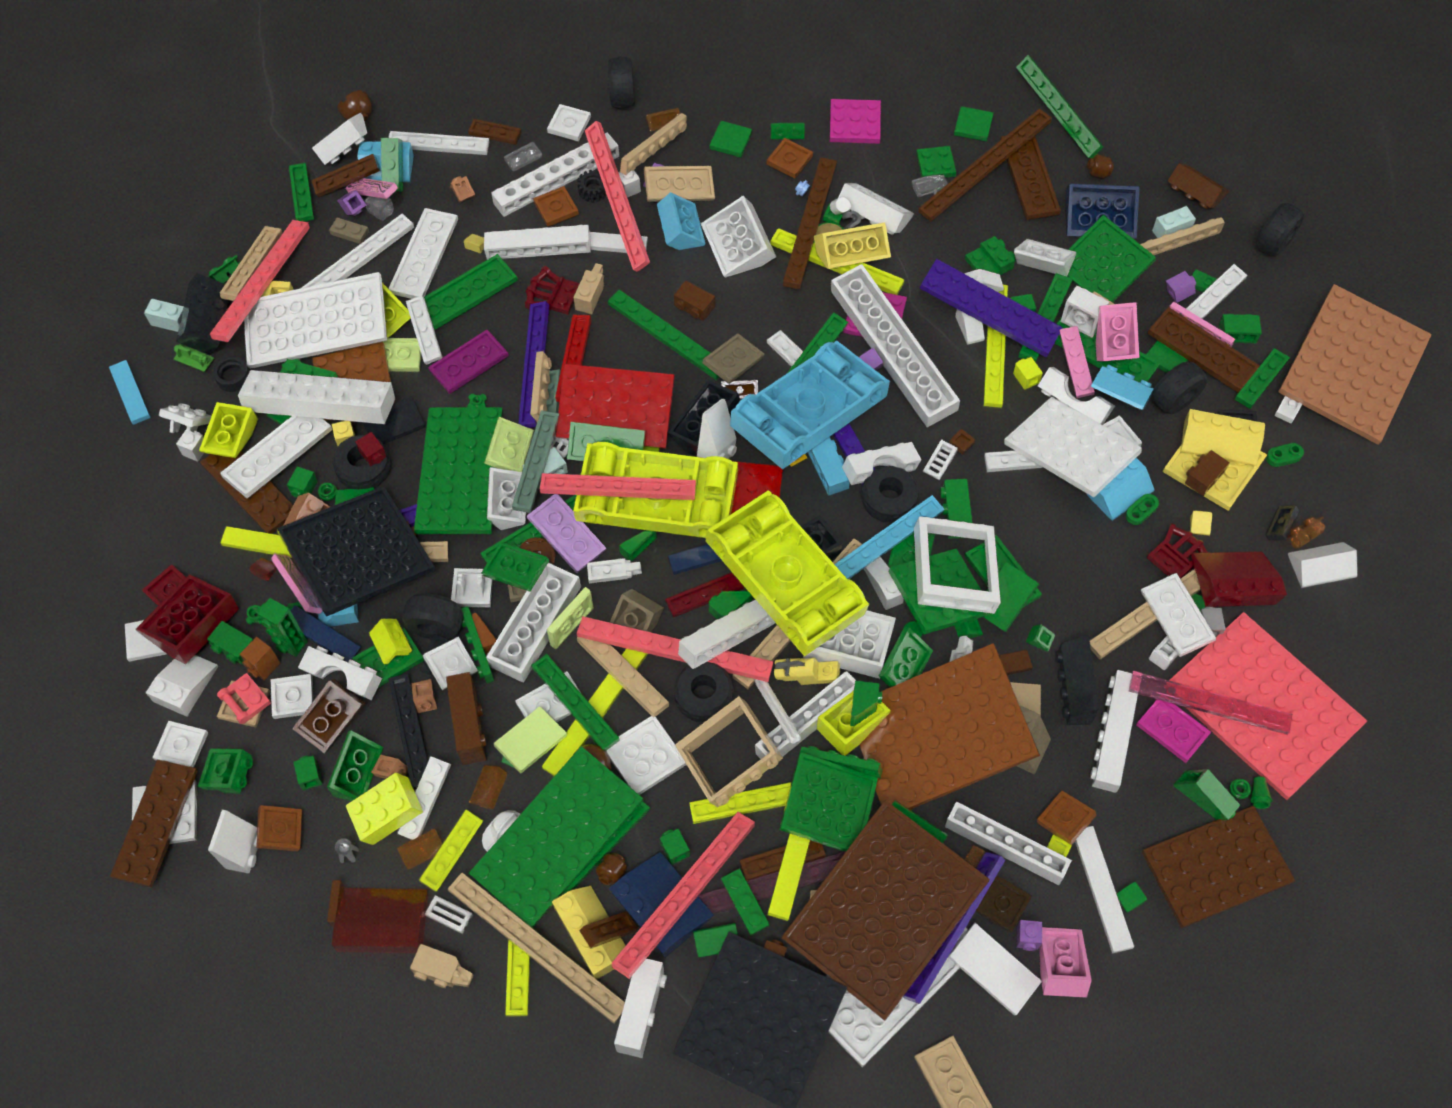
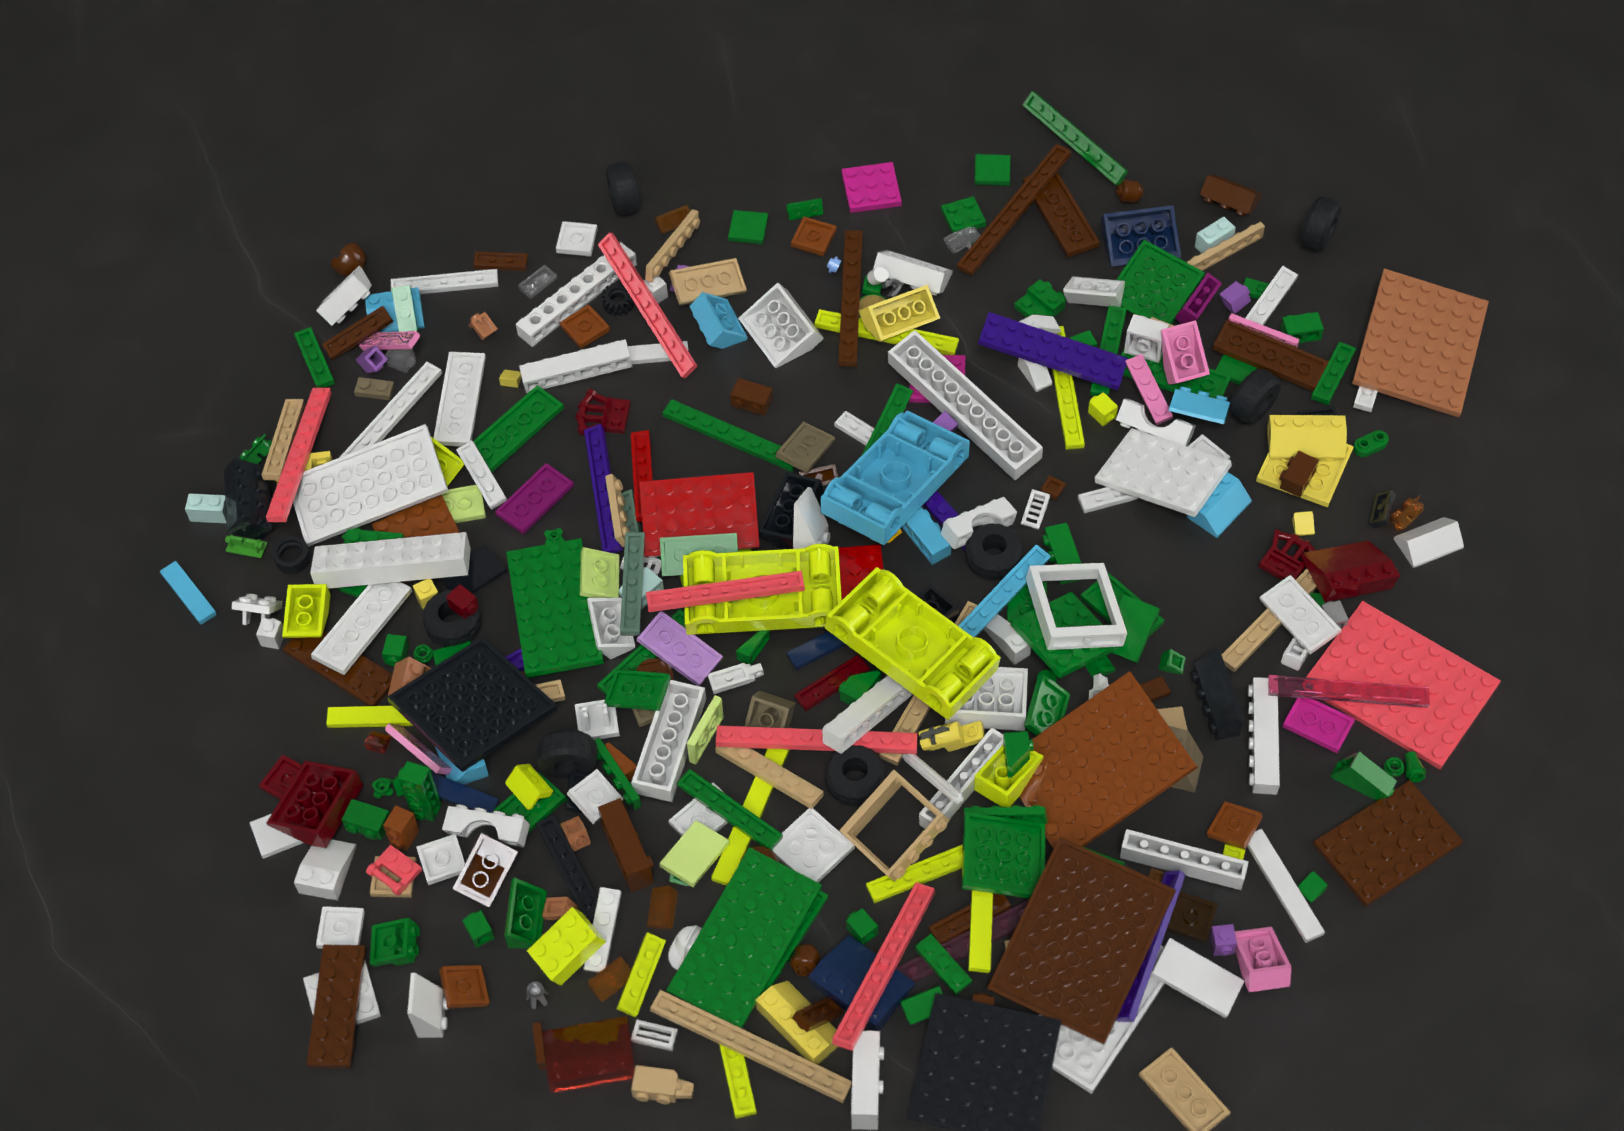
camera: 10 degrees left, 5 degrees down
tan hinge [574,263,604,314] -> none
green plate [1126,494,1159,525] -> none
none -> magenta brick [1176,273,1222,324]

